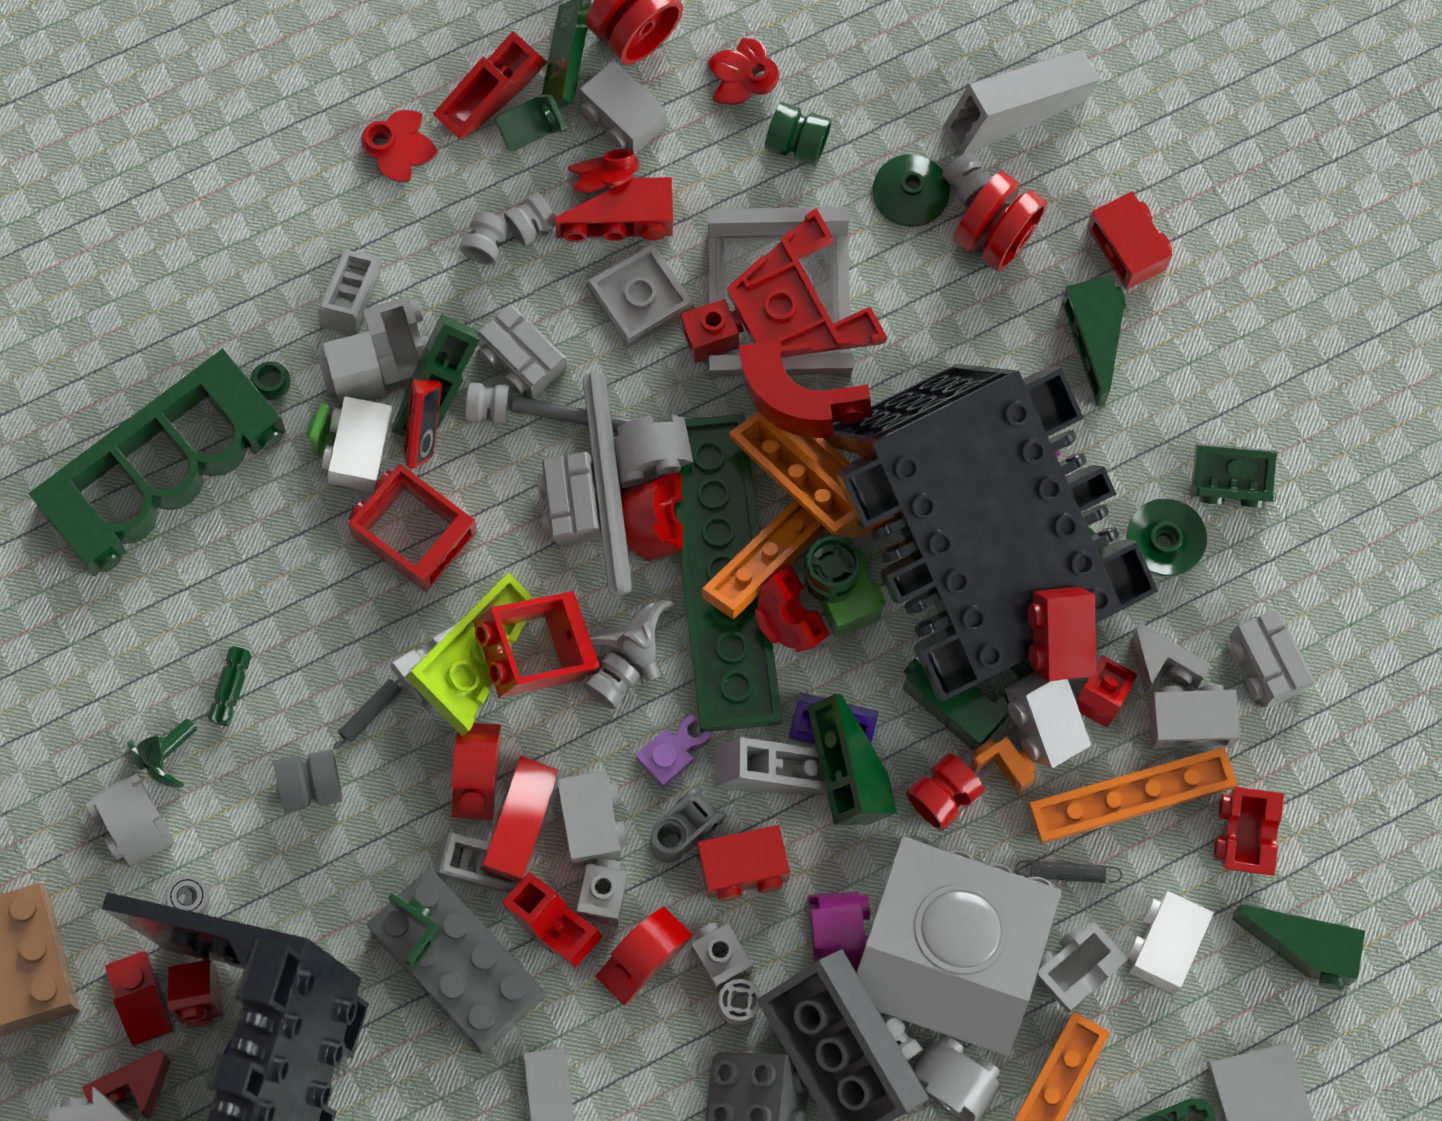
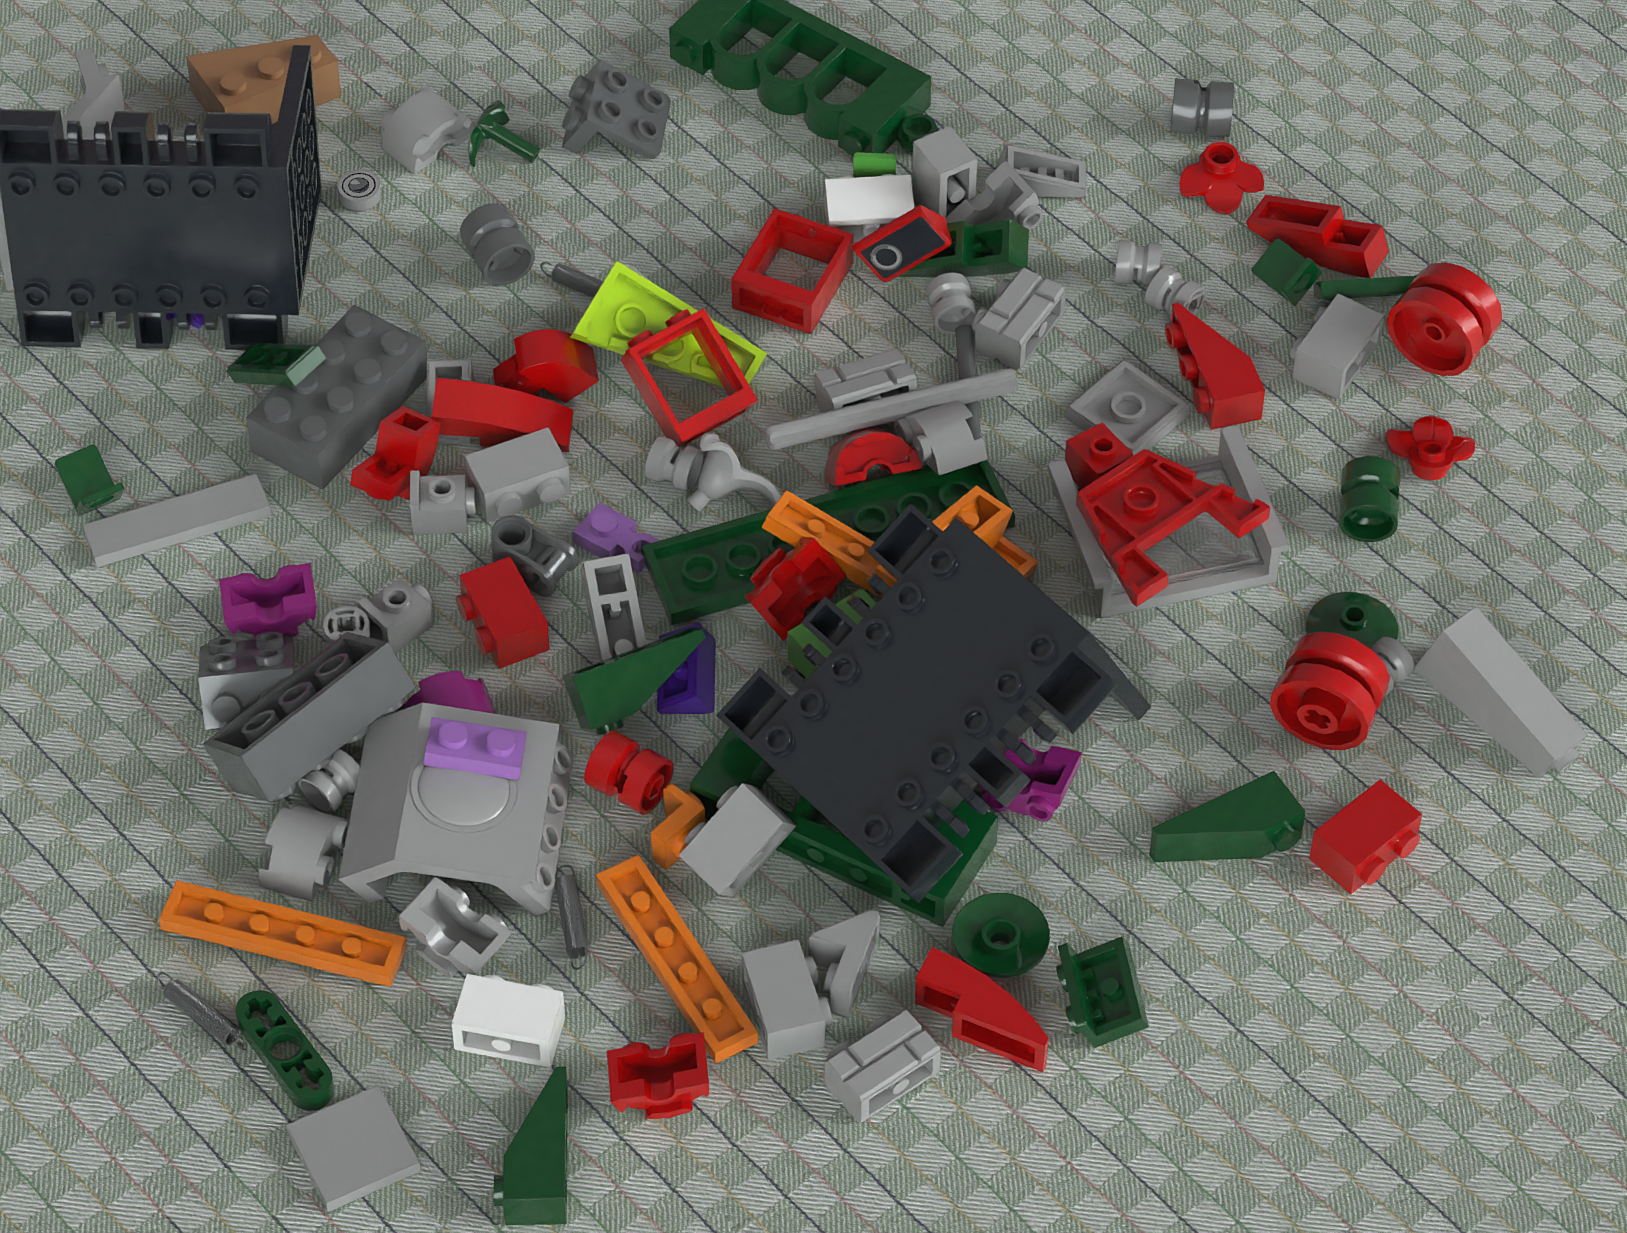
camera: 80 degrees right, 20 degrees down
dark green axle [208,646,251,726] -> none
dark green bracket [388,893,441,972] -> none
red plate [568,148,640,193] -> none
red brick [595,906,693,1006] -> none
red arch [739,340,872,438] -> none
dark green wheel [805,536,860,603] -> none
red brick [1028,586,1096,681] -> none
red slope [1076,655,1138,727] -> none
none -> magenta cylinder [219,563,317,639]
none -> dark green tile [226,343,326,386]
none -> medium lavender plate [423,717,527,780]
none -> dark grey bracket [562,59,671,159]
none -> red slope [915,947,1049,1072]
none -> dark grey wheel [1170,78,1234,137]

